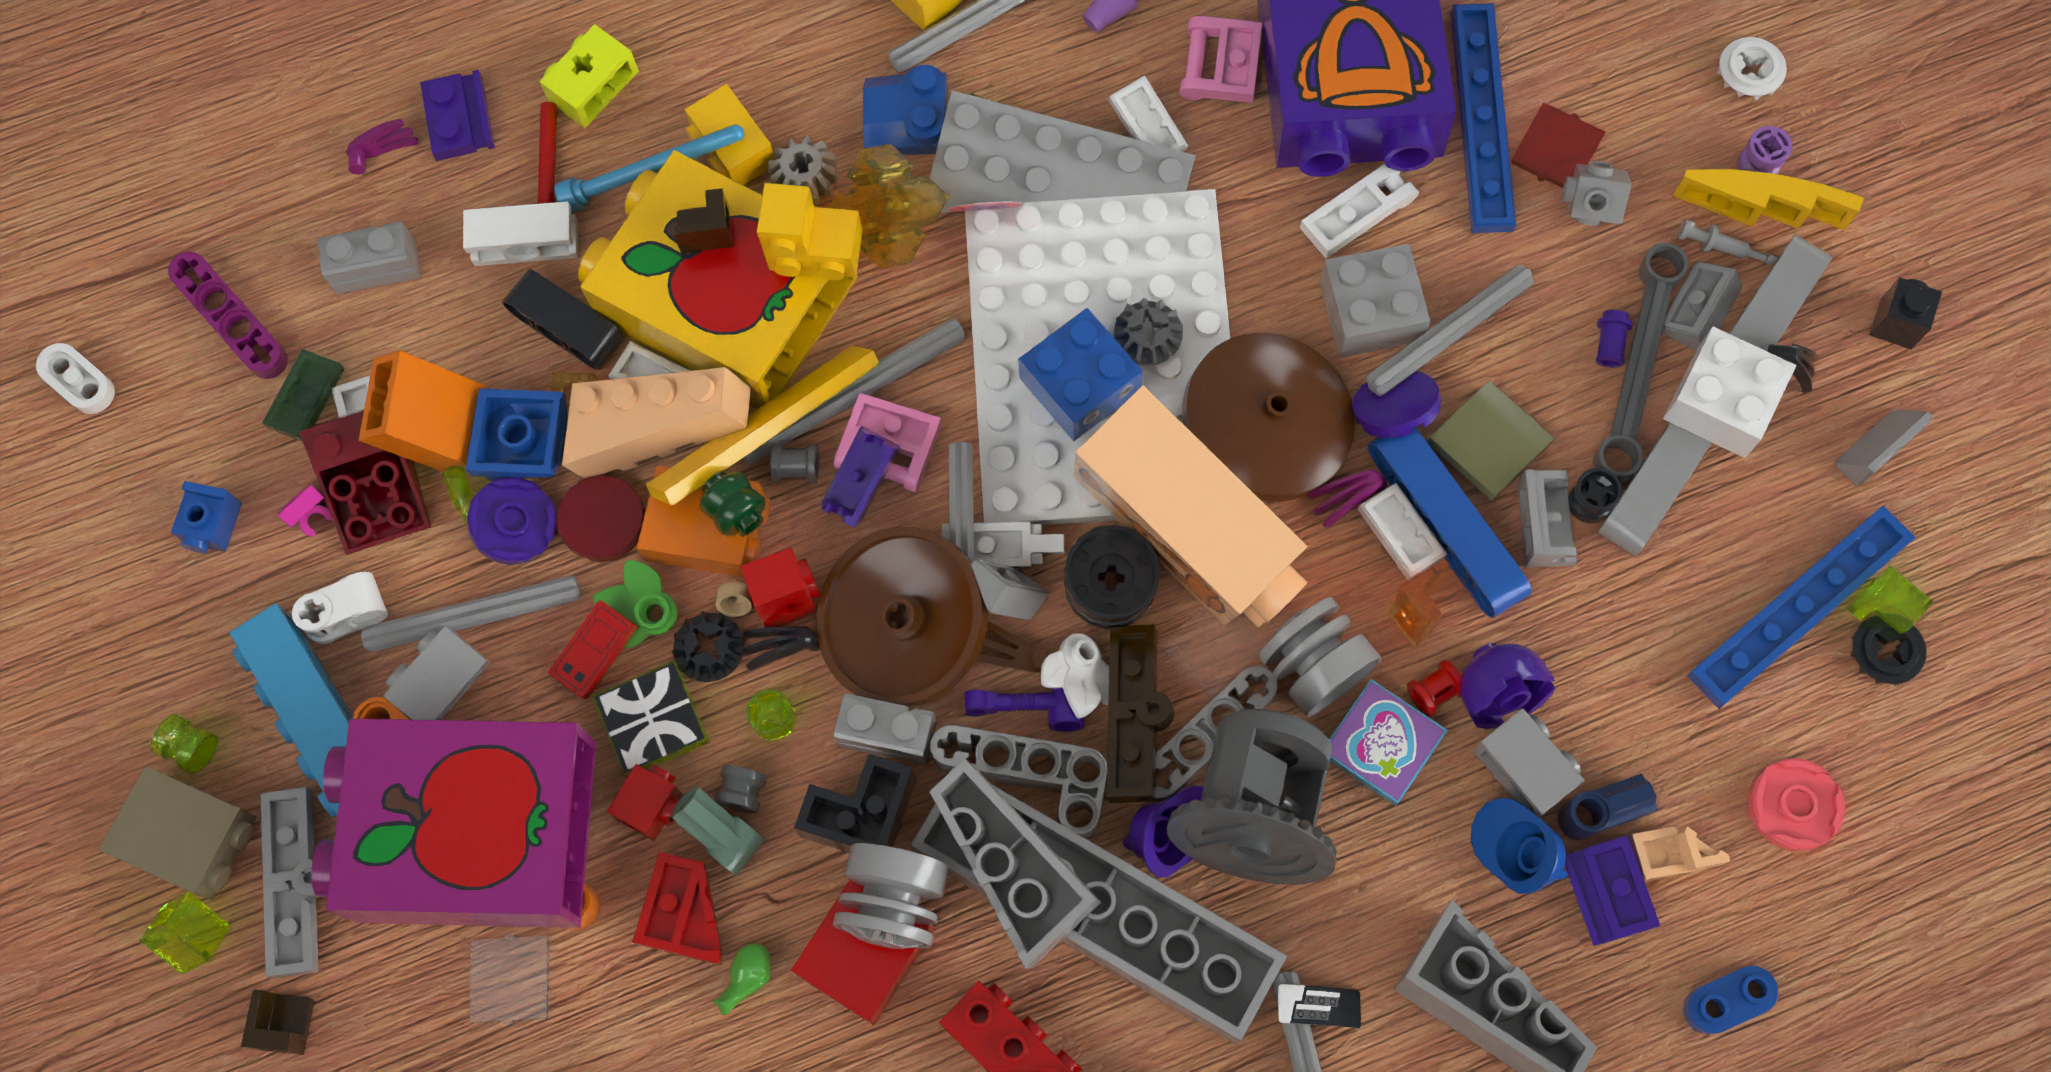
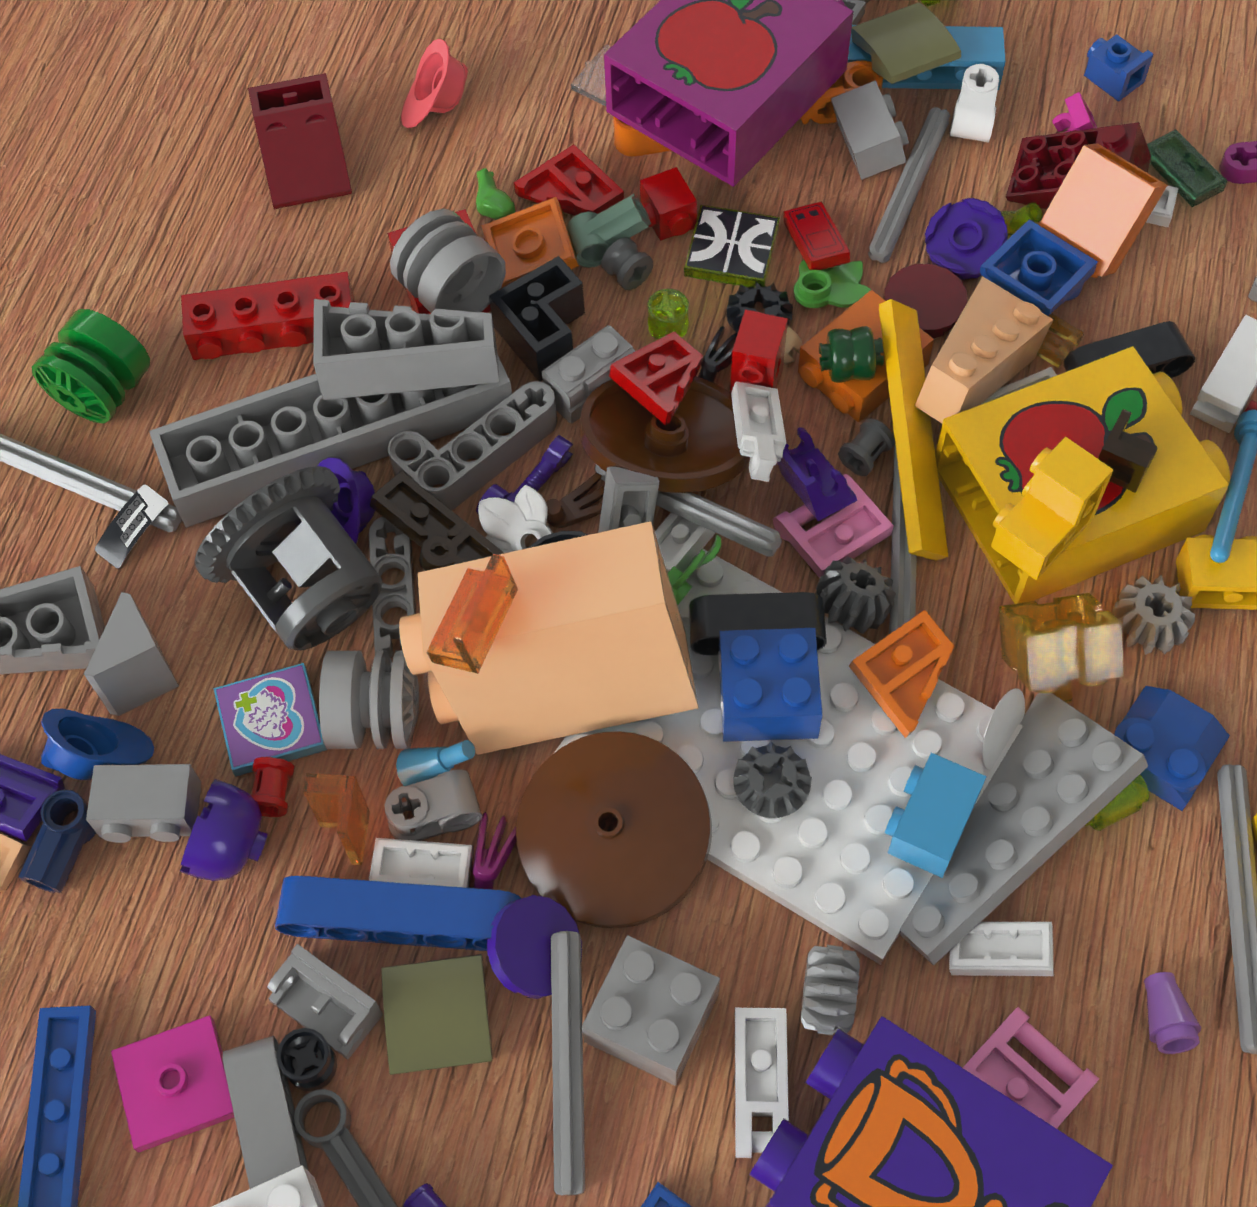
camera: 125 degrees right, 10 degrees down
none -> light grey slope [84,592,179,716]
none -> dark pink plate [111,1015,234,1153]
none -> light grey piece [384,770,482,841]
none -> dark azure cone [396,740,475,786]
none -> clear orange panel [427,554,518,674]
none -> orange plate [481,197,579,289]
none -> red wing [609,332,703,425]
none -> bright green plate [668,535,722,605]
none -> black beam [689,592,827,655]
none -> white hinge [731,381,786,482]
none -> light grey gear [801,945,860,1036]
none -> dark grey gear [815,556,896,634]
none -> orange wing [849,610,954,738]
none -> olive slope [851,2,961,84]
none -> dark azure brick [885,752,986,878]

